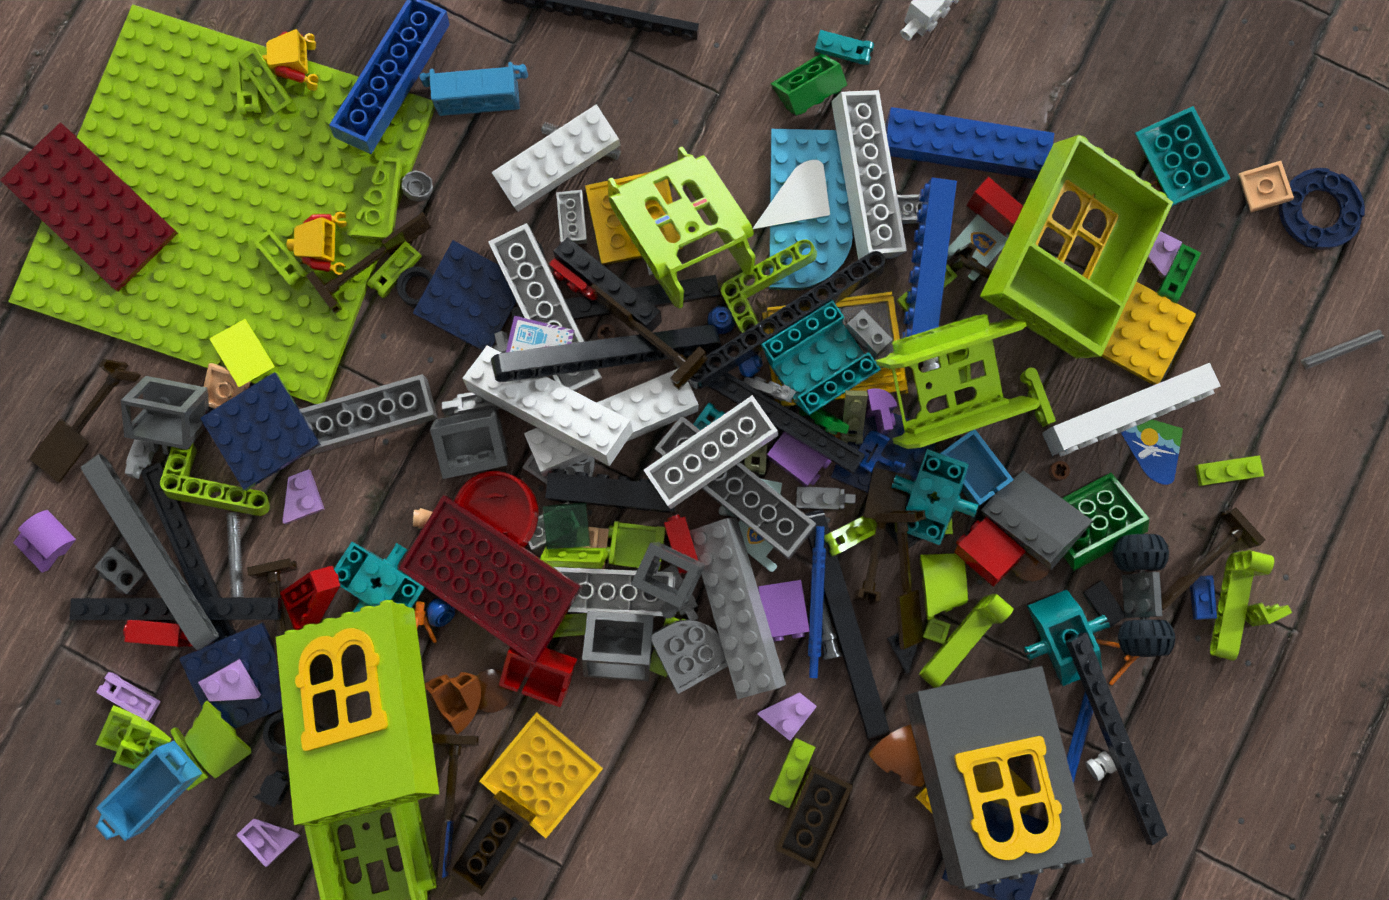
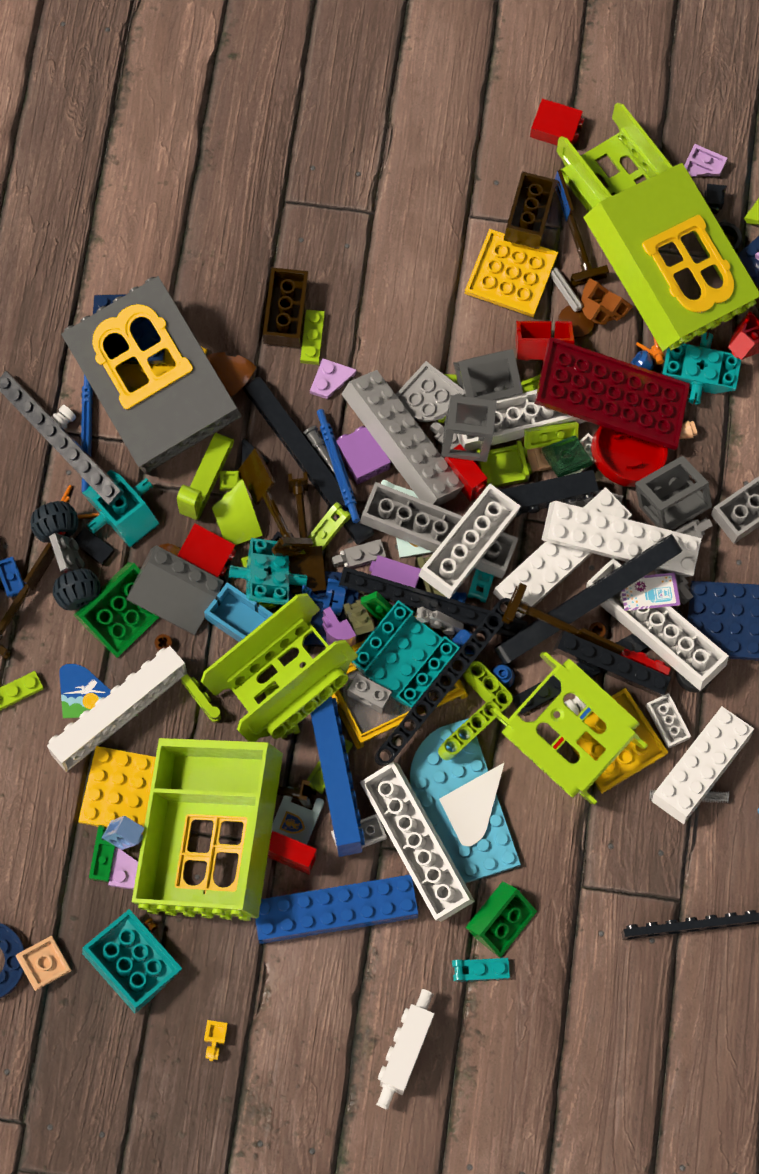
camera: 160 degrees right, 10 degrees down
none -> medium blue brick [102,816,144,850]
none -> yellow plate [204,1020,228,1061]
none -> light grey axle [550,268,583,312]

